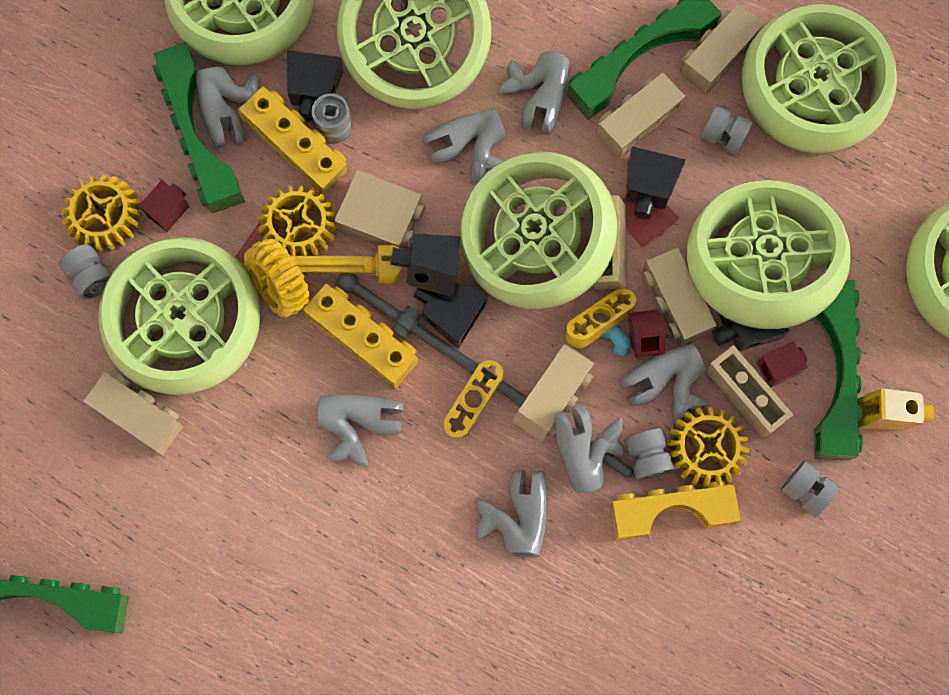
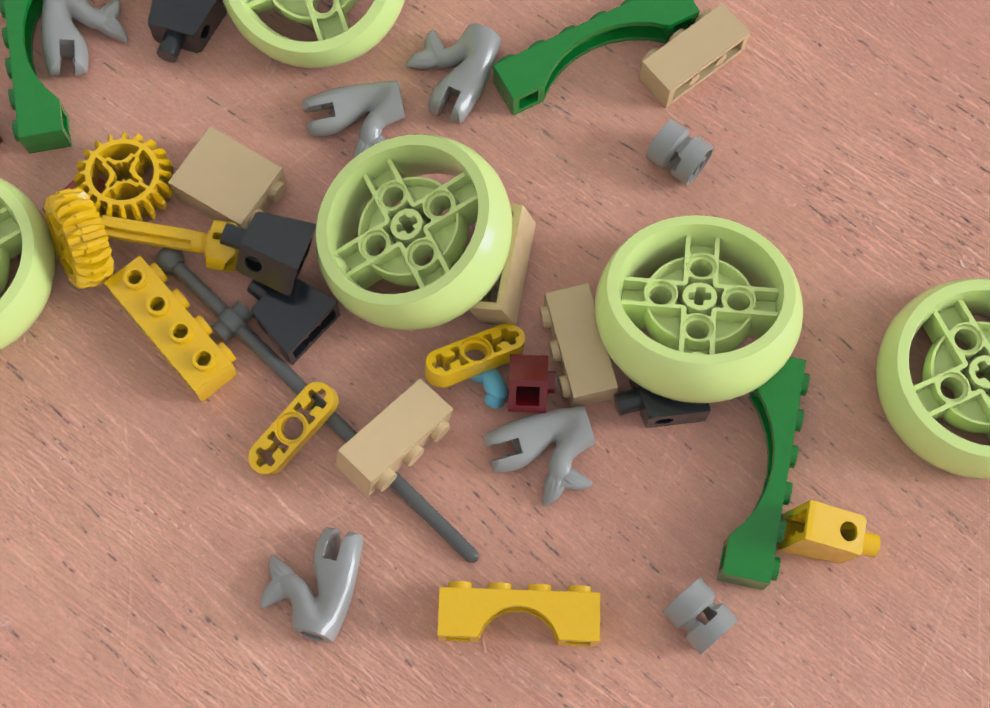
camera: 10 degrees right, 5 degrees down
yellow brick [239,86,347,195] -> none
light grey wheel [312,94,352,144] -> none
light grey piece [318,394,403,467] -> none
light grey piece [555,405,624,493] -> none
tan brick [597,72,686,159] -> none
clear red piece [622,194,679,248] -> none
light grey wheel [624,428,674,481] -> none
black torso [626,146,686,219] -> none
yellow gear [666,407,749,488] -> none
tan brick [705,345,793,439] -> none
yellowish green wheel [741,4,897,153] -> none
dark red brick [756,341,808,388] -> none

